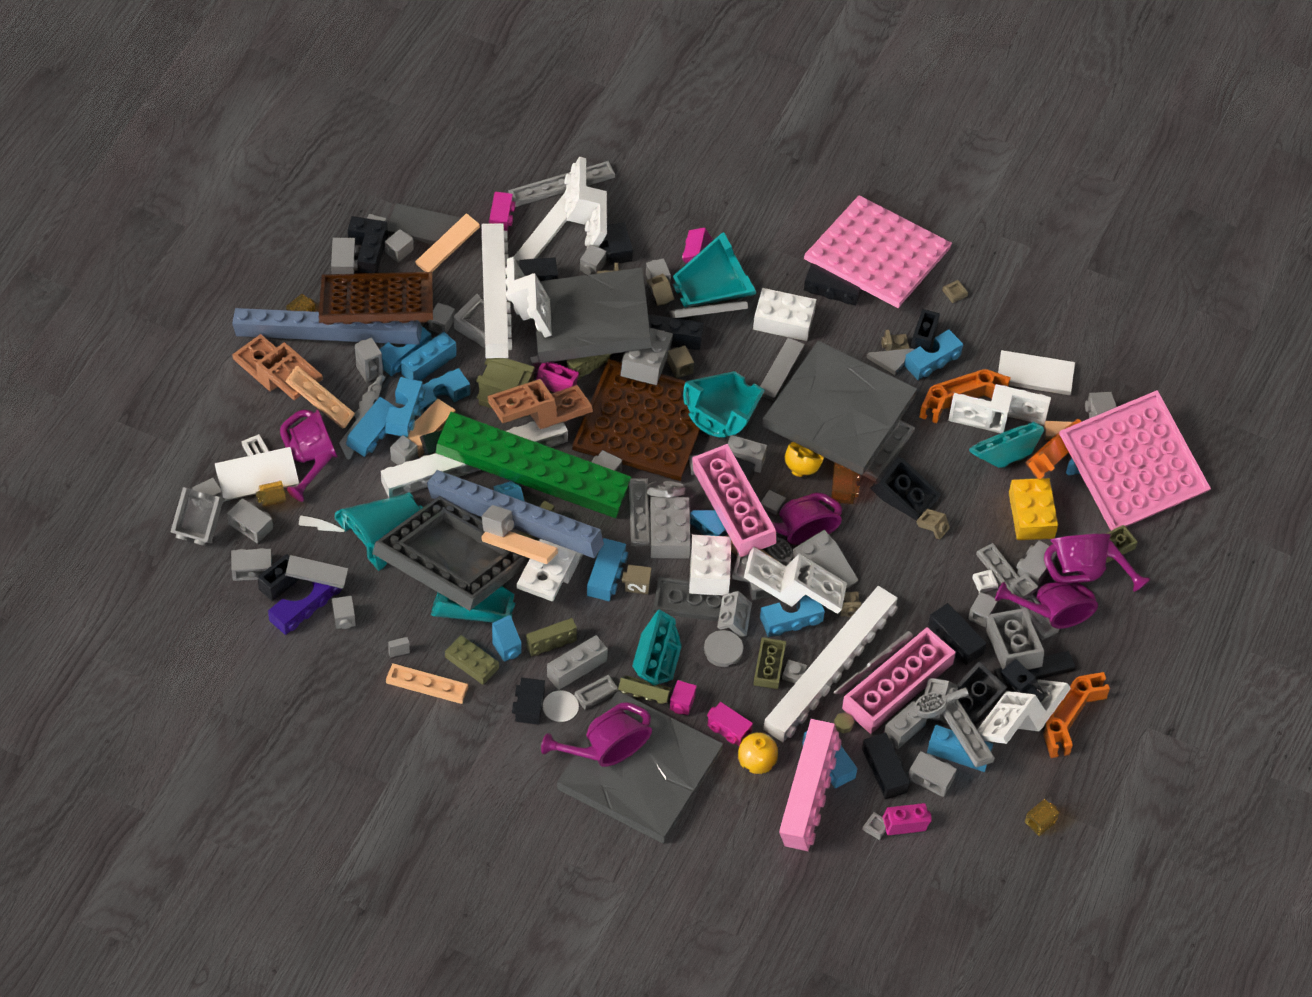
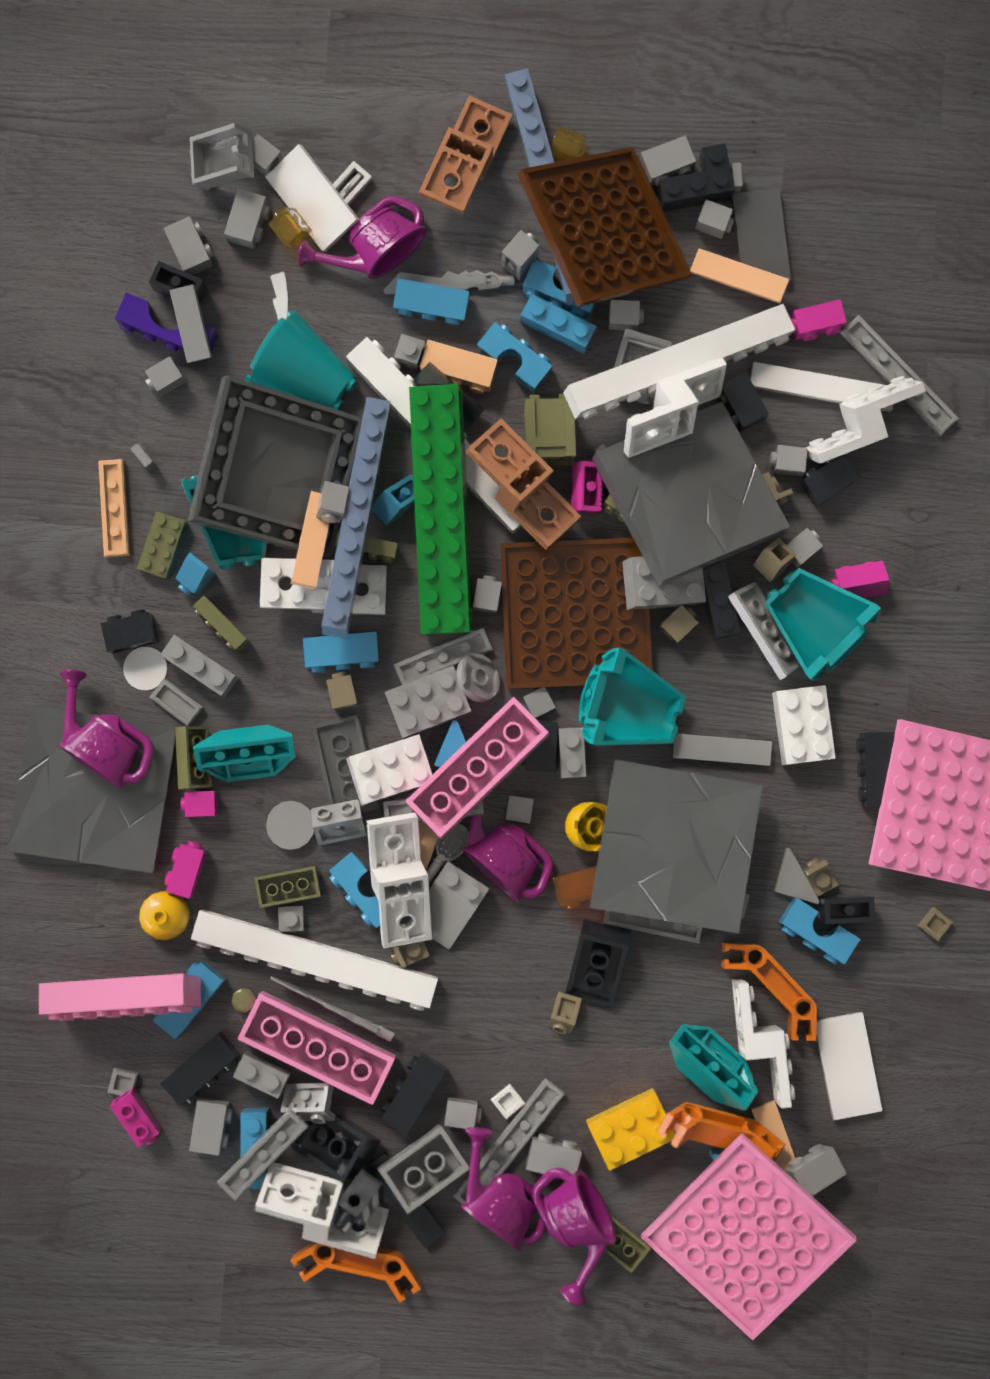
camera: 70 degrees right, 30 degrees up
light nougat tile [285,366,355,429] -> none
dark azure arch [385,377,425,438] -> none
light grey piece [915,687,969,718] -> none
light grey plate [1010,573,1038,599] -> none
clear yellow brick [1025,799,1059,836] -> none

